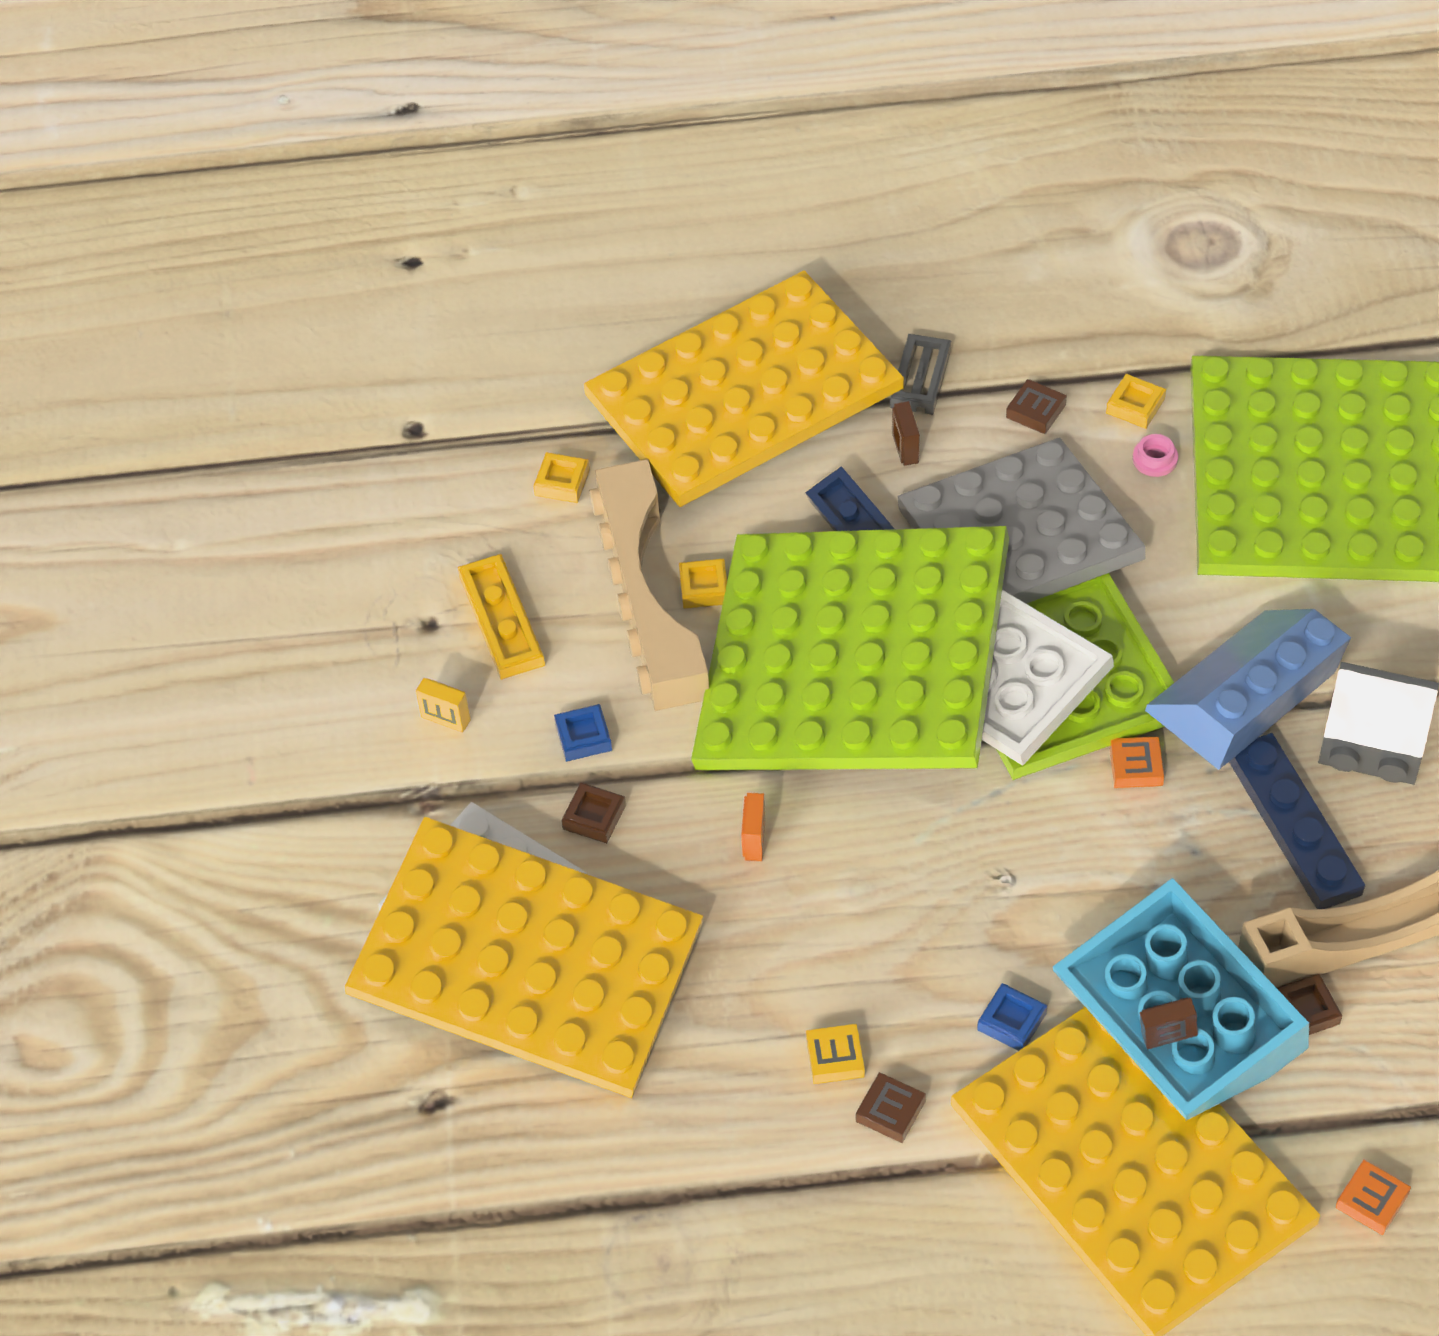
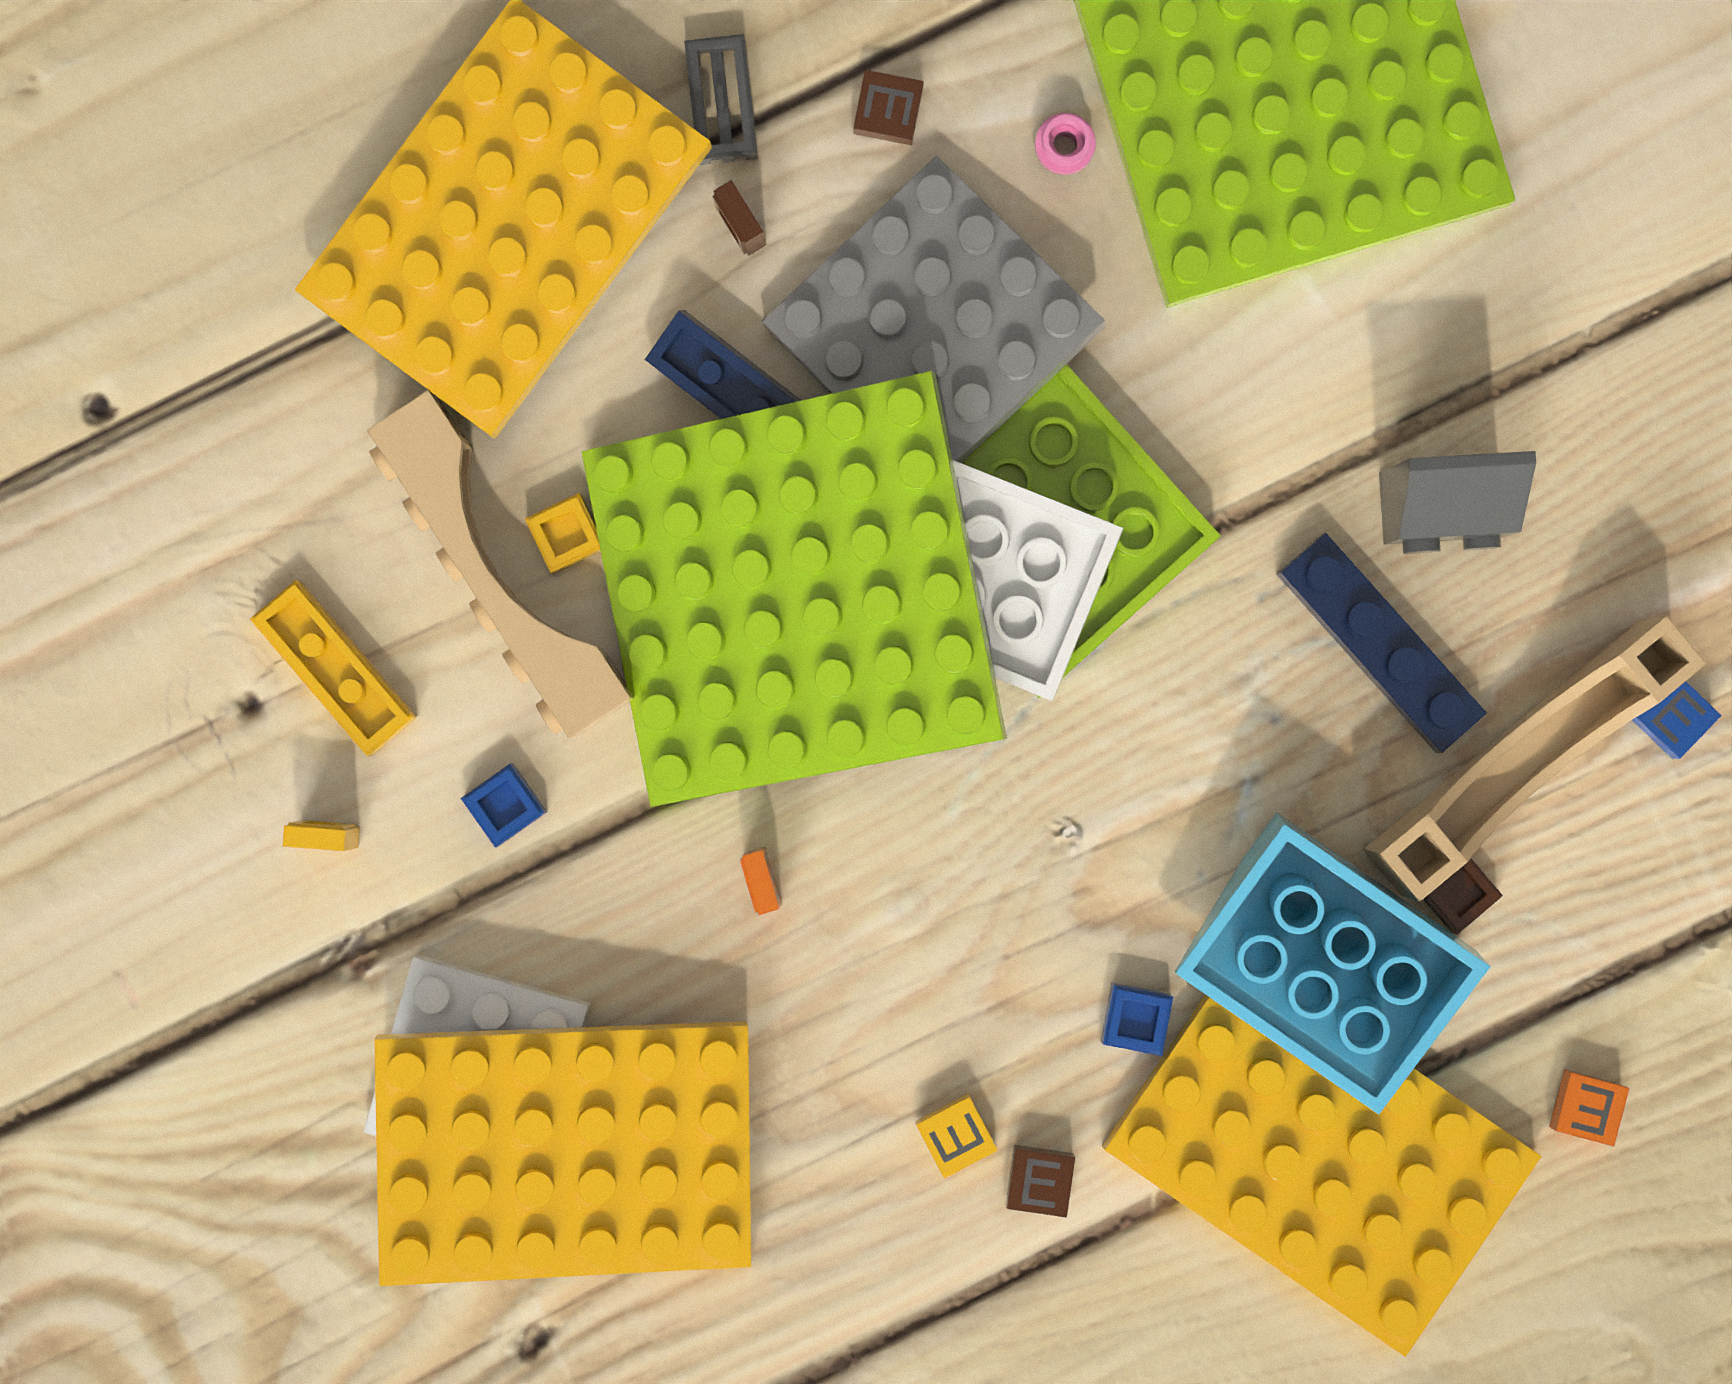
camera: 25 degrees left, 35 degrees up
yellow tile [534,452,590,503] -> none
reddish brown tile [561,782,626,844] -> none
yellow tile [1106,374,1166,429] -> none
orange tile [1109,737,1164,788] -> none
reddish brown tile [1140,997,1198,1050] -> none
medium blue slope [1145,609,1351,770] -> none

